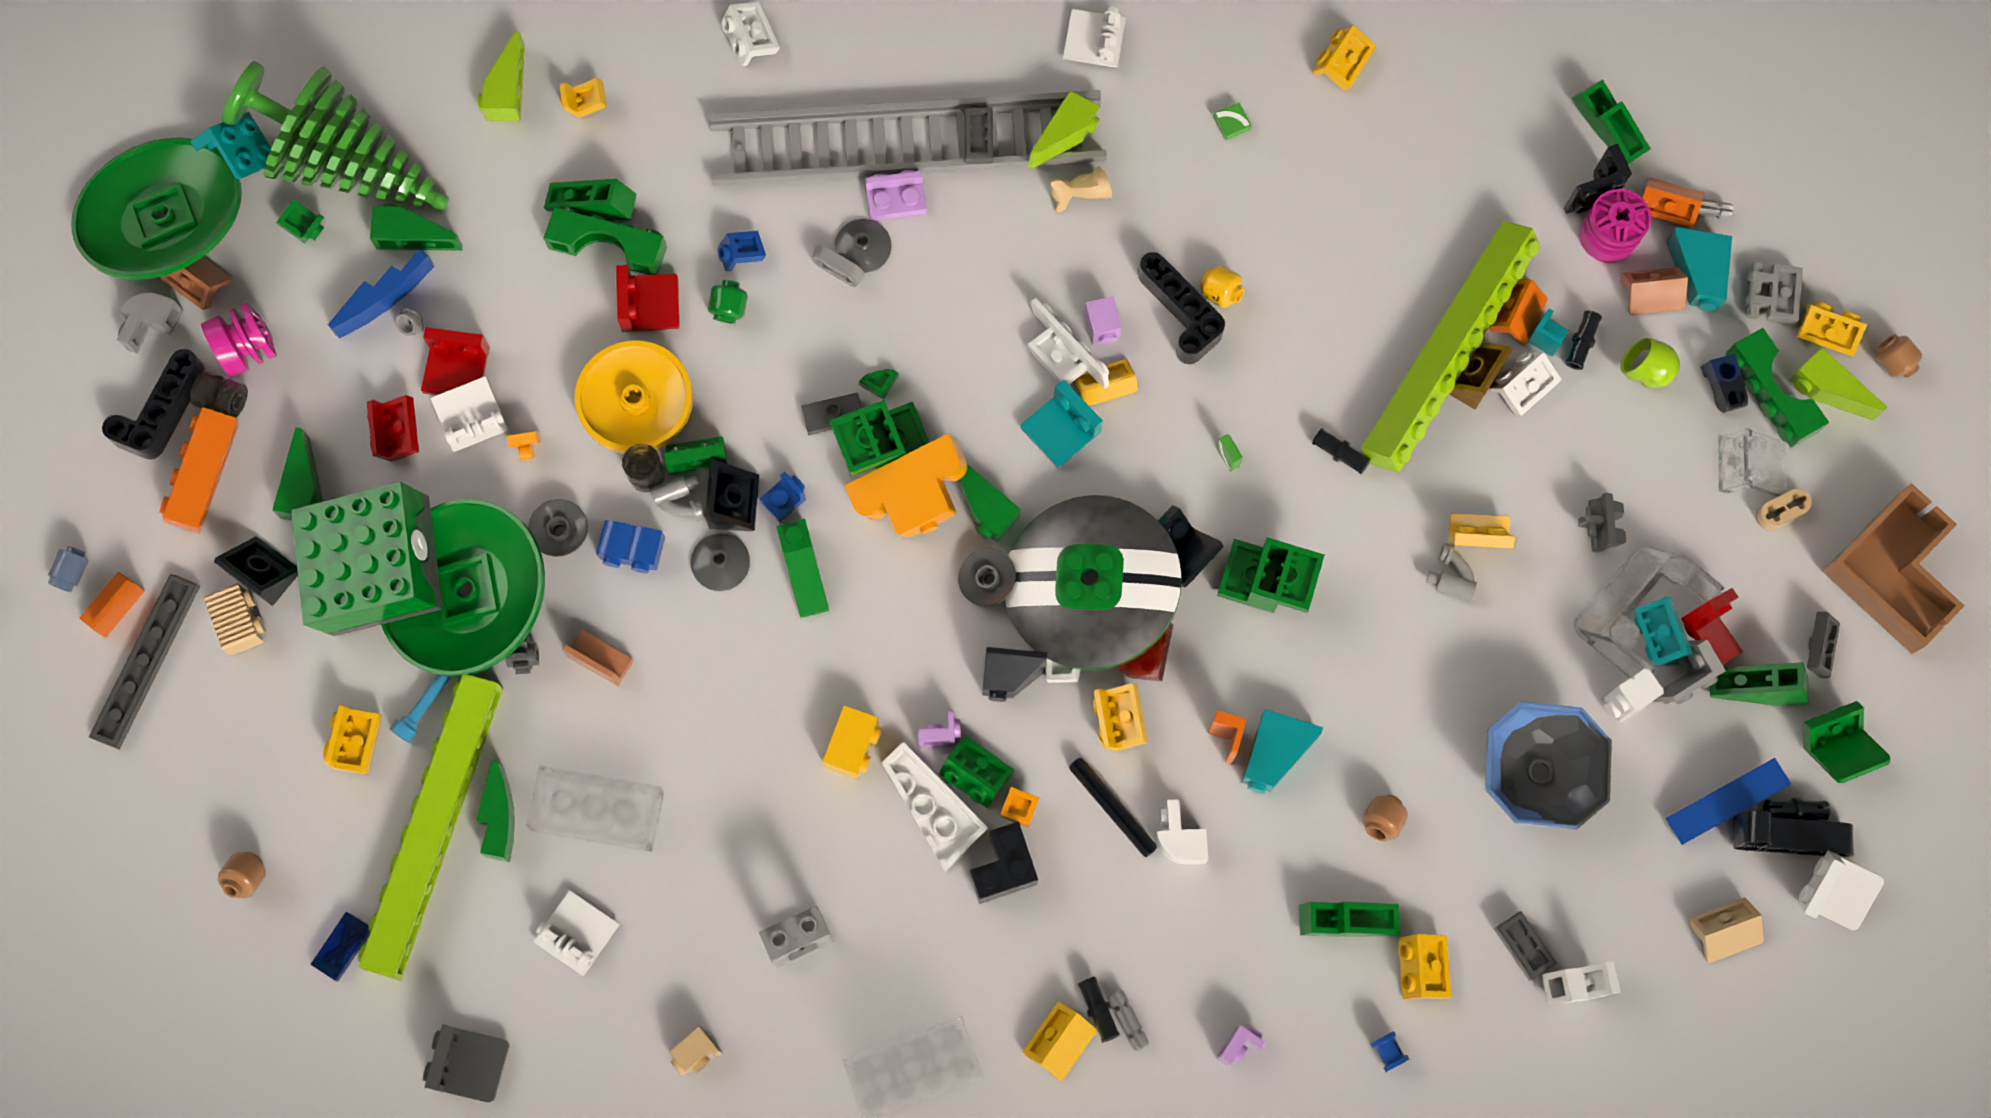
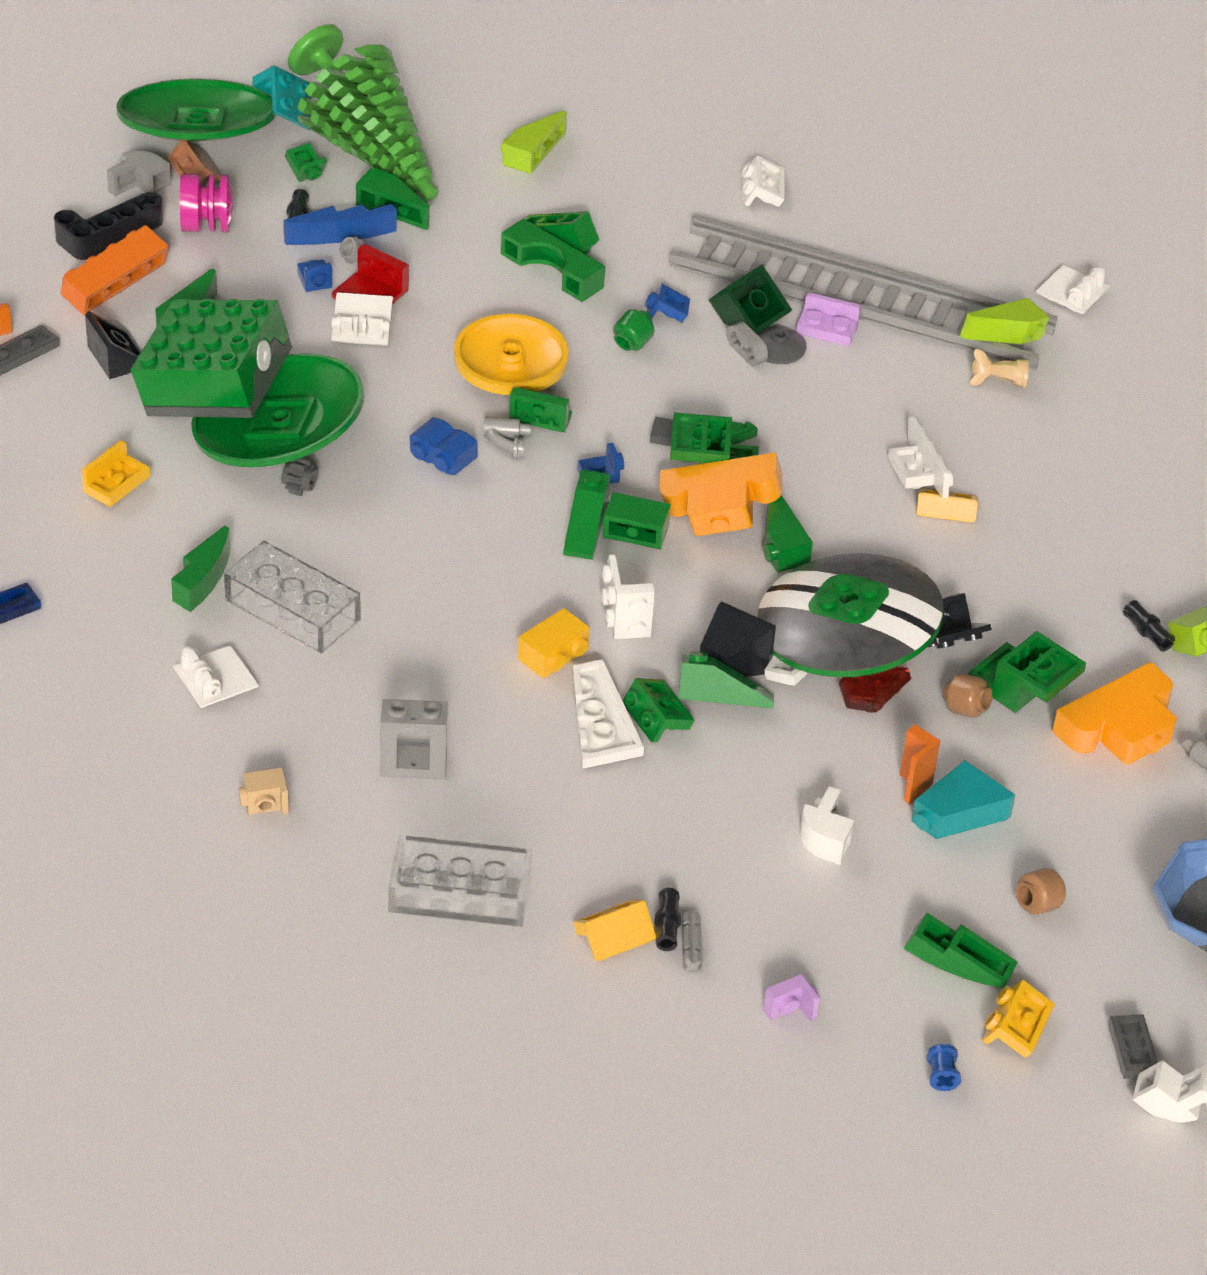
camera: 25 degrees right, 30 degrees down
clear smoke wheel [190,371,248,418] -> none
tan brick [204,583,266,656] -> none
lime brick [358,674,503,981] -> none
red bracket [367,395,419,462] -> none
dark azure piece [389,675,452,743] -> none
dark grey bracket [423,1024,509,1103] -> none
light orange tile [506,431,541,461] -> none
dark grey dish [528,499,588,557] -> none
yellow bracket [560,78,607,118] -> none
nougat panel [562,630,634,686] -> none
red bracket [616,265,680,332] -> none
clear smoke wheel [622,444,665,492] -> none
dark grey dish [691,534,750,591] -> none
black slope [705,459,759,531] -> none
lavender bracket [918,711,961,747] -> none
dark grey dish [958,548,1016,606] -> none
dark grey plate [965,108,993,163] -> none
black brick [970,821,1038,904] -> none
light orange tile [1000,787,1040,827] -> none
teal bracket [1020,380,1103,468] -> none
black axle [1069,757,1157,857] -> none
lavender brick [1084,296,1122,345] -> none
yellow bracket [1092,683,1148,751] -> none
black beam [1138,252,1225,364] -> none
yellow head [1200,266,1245,308] -> none
bright green tile [1213,102,1252,140] -> none
bright green tile [1216,434,1242,472] -> none
none -> black pin [286,189,309,219]
none -> blue bracket [297,259,332,292]
none -> white bracket [601,554,654,639]
none -> green brick [602,492,671,550]
none -> slope [678,651,774,708]
none -> dark green slope [709,265,793,334]
none -> medium nougat head [943,674,992,718]
none -> light orange brick [1052,662,1177,764]

